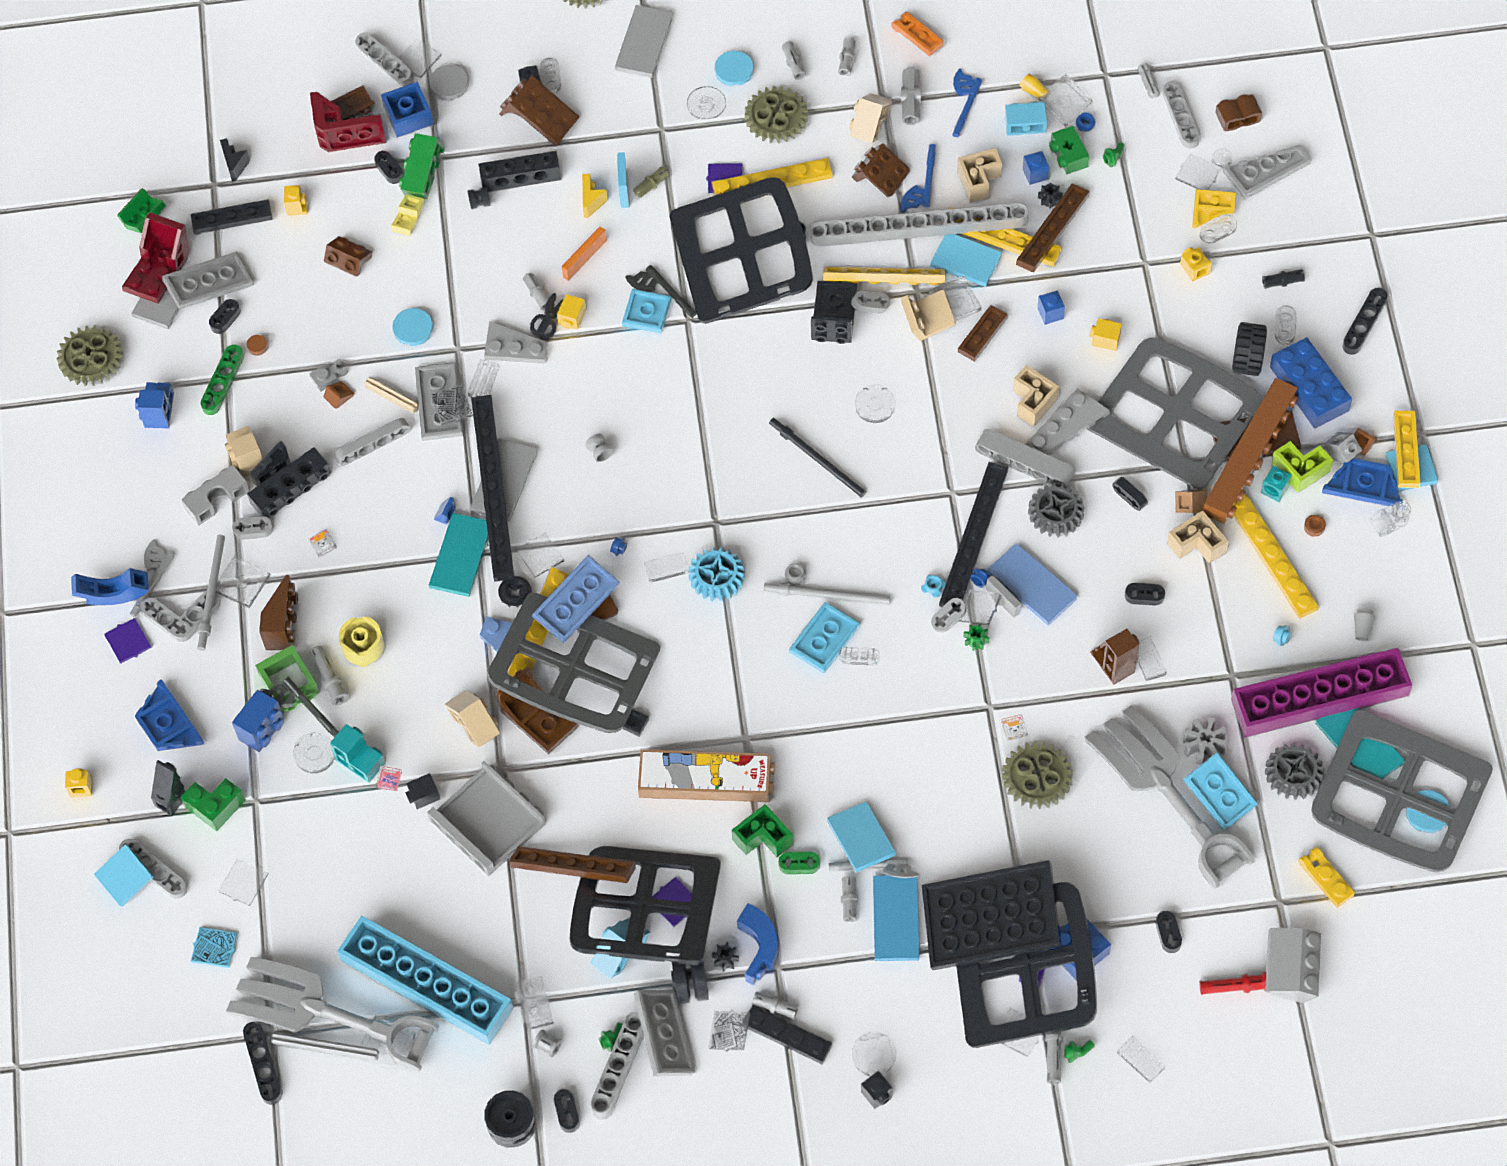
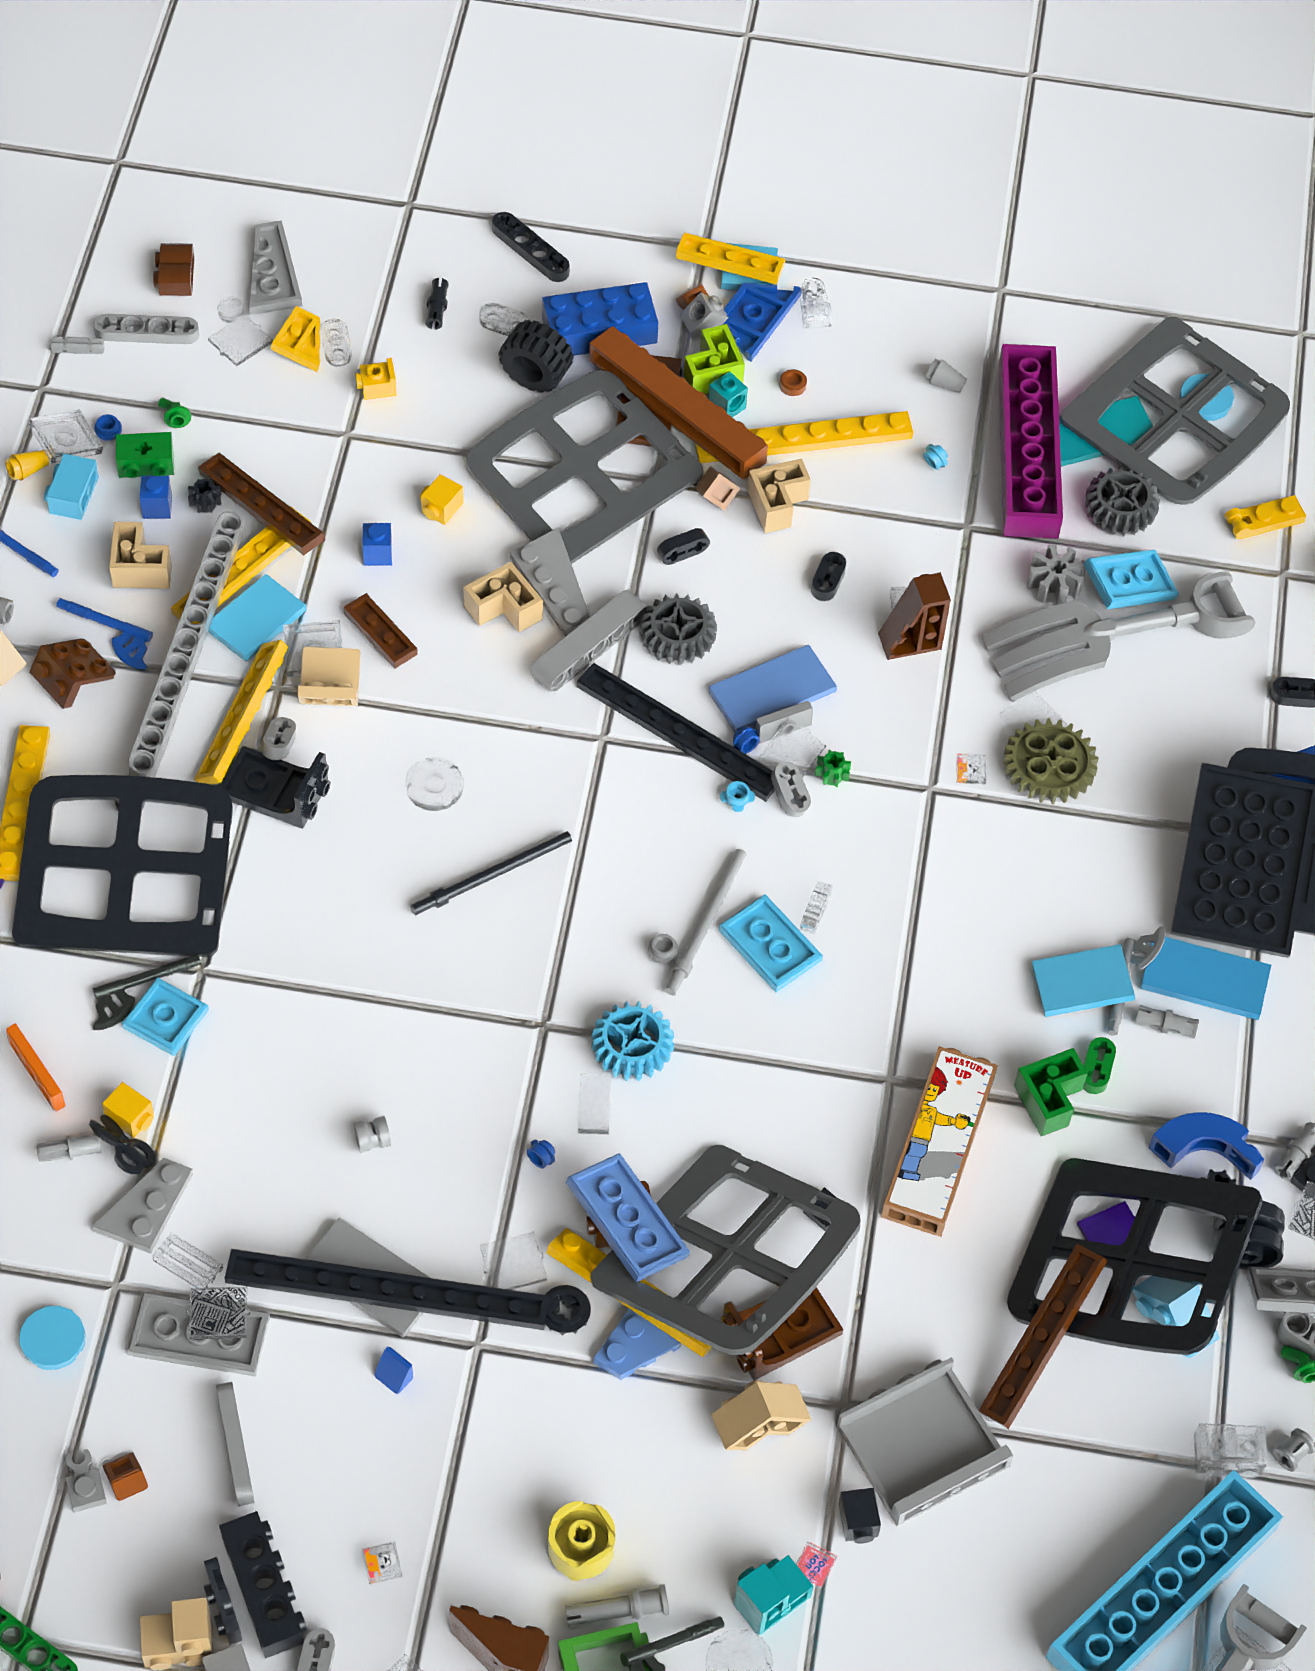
camera: 80 degrees left, 5 degrees down
axle [365,377,418,413] -> none
teal tile [428,513,488,597] -> none

